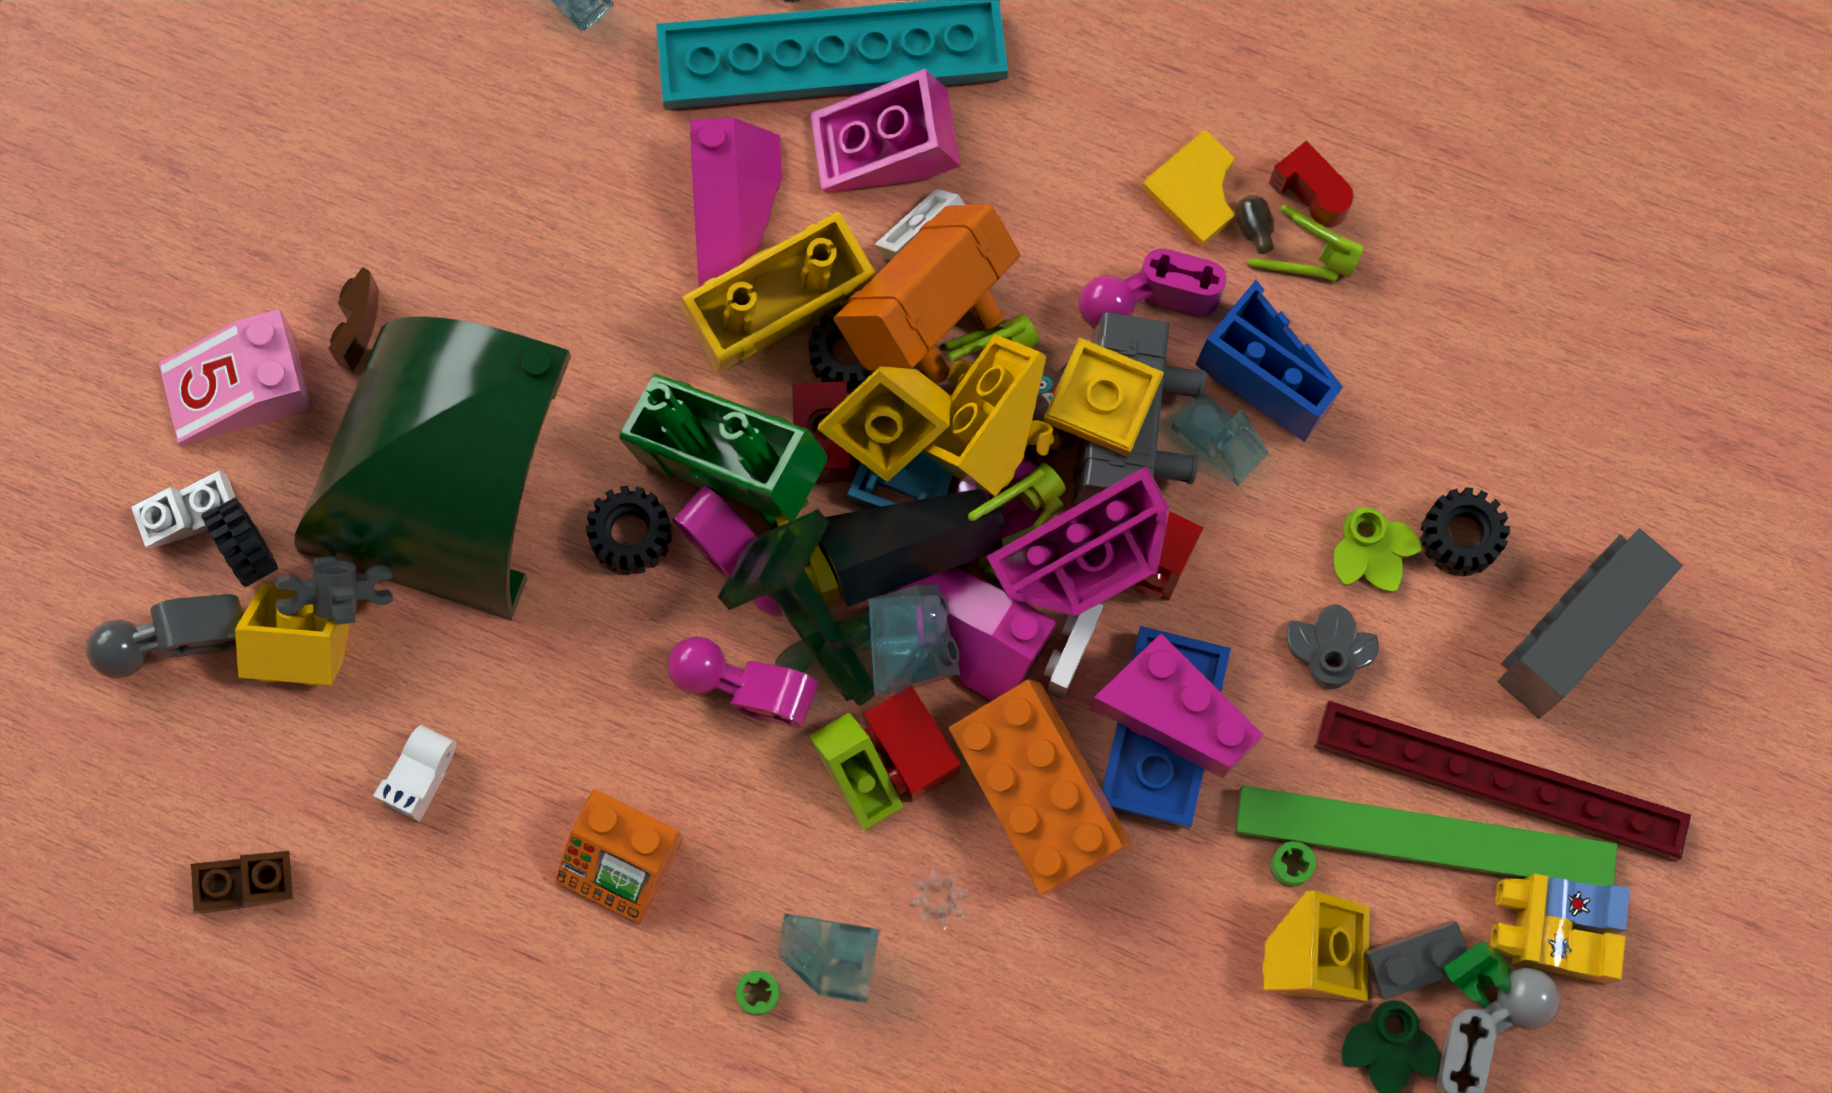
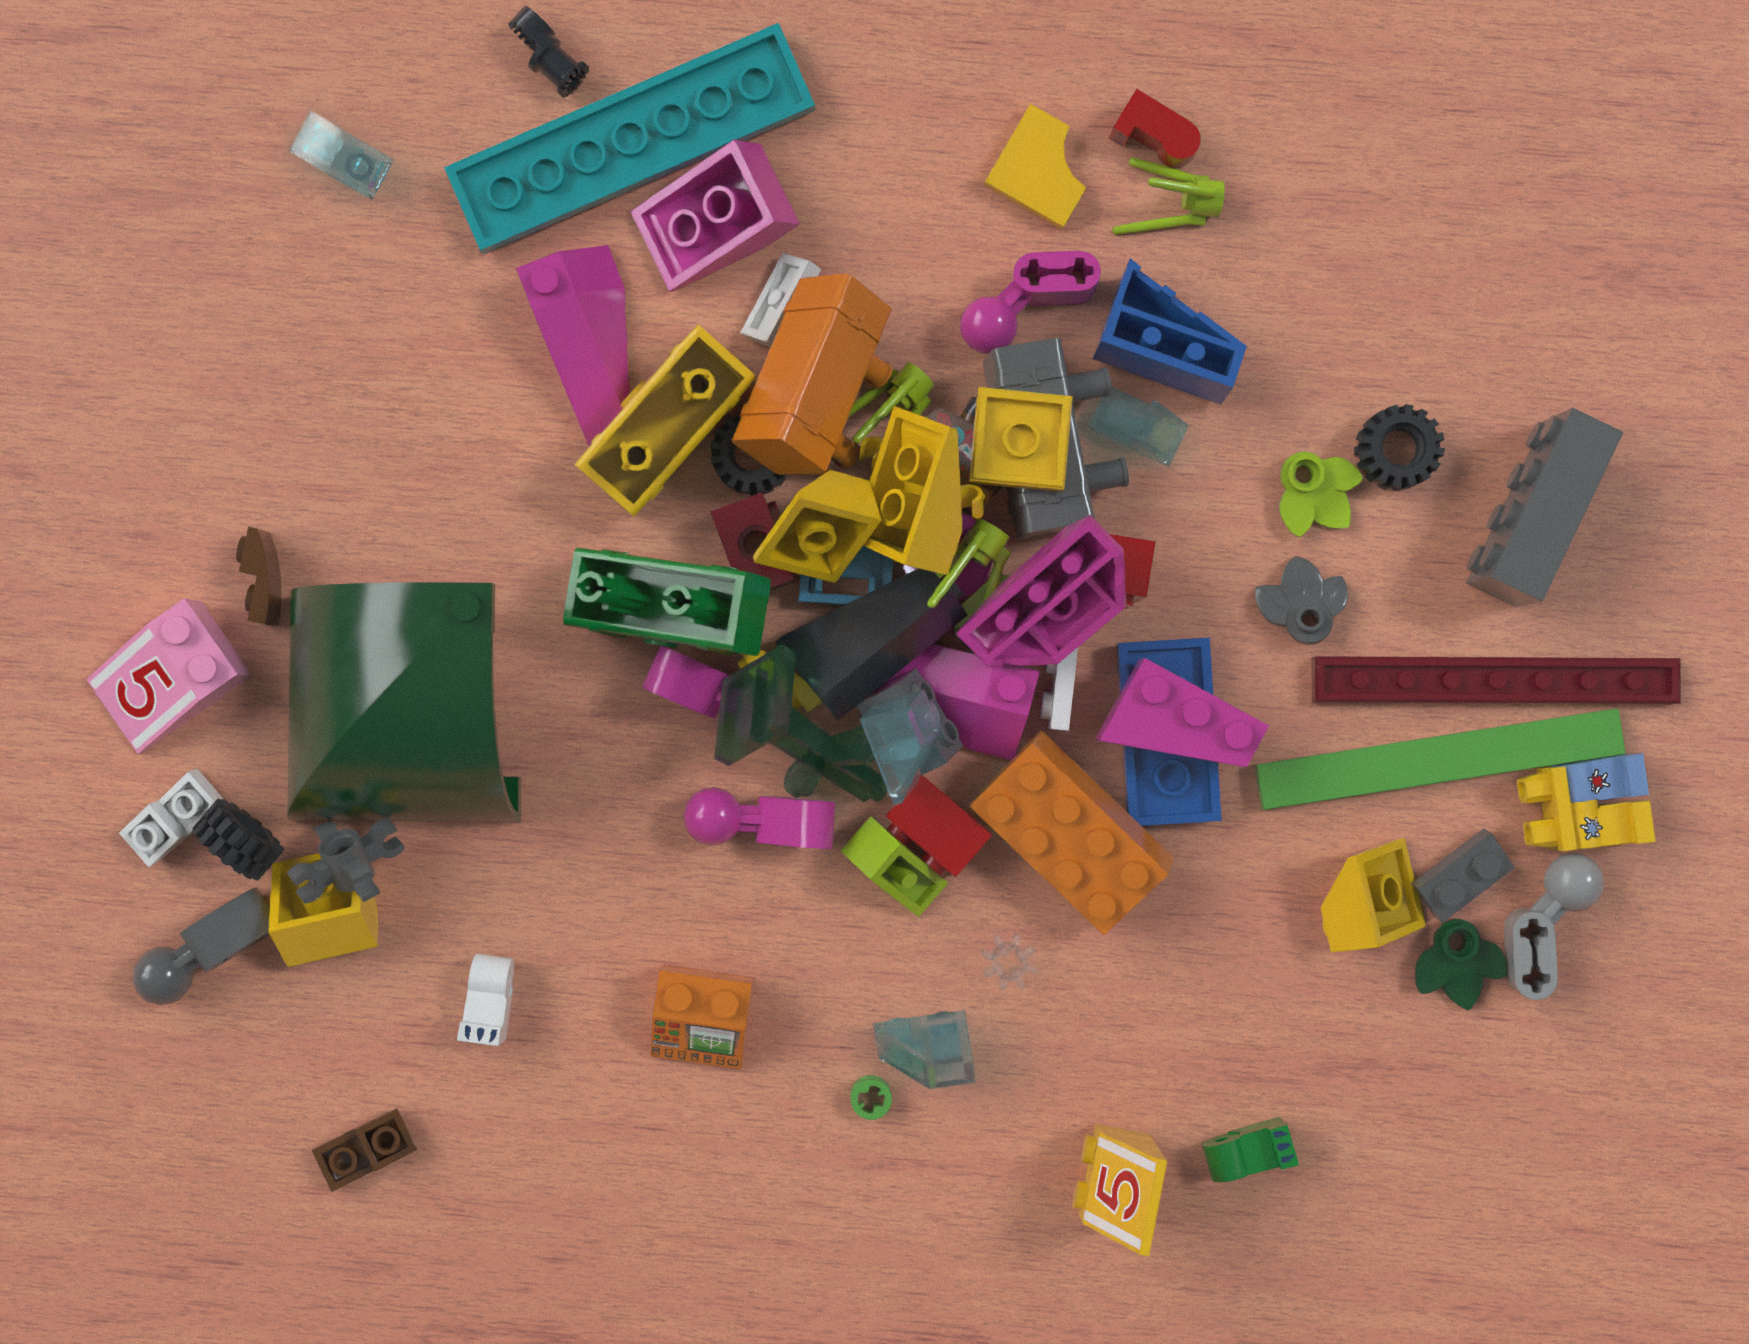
camera: 15 degrees left, 15 degrees up
black tyre [586,486,672,575] -> none
clear smoke cylinder [1235,195,1275,254] -> none
bright green bush [1270,841,1316,887] -> none
green tile [1444,940,1513,1008] -> none

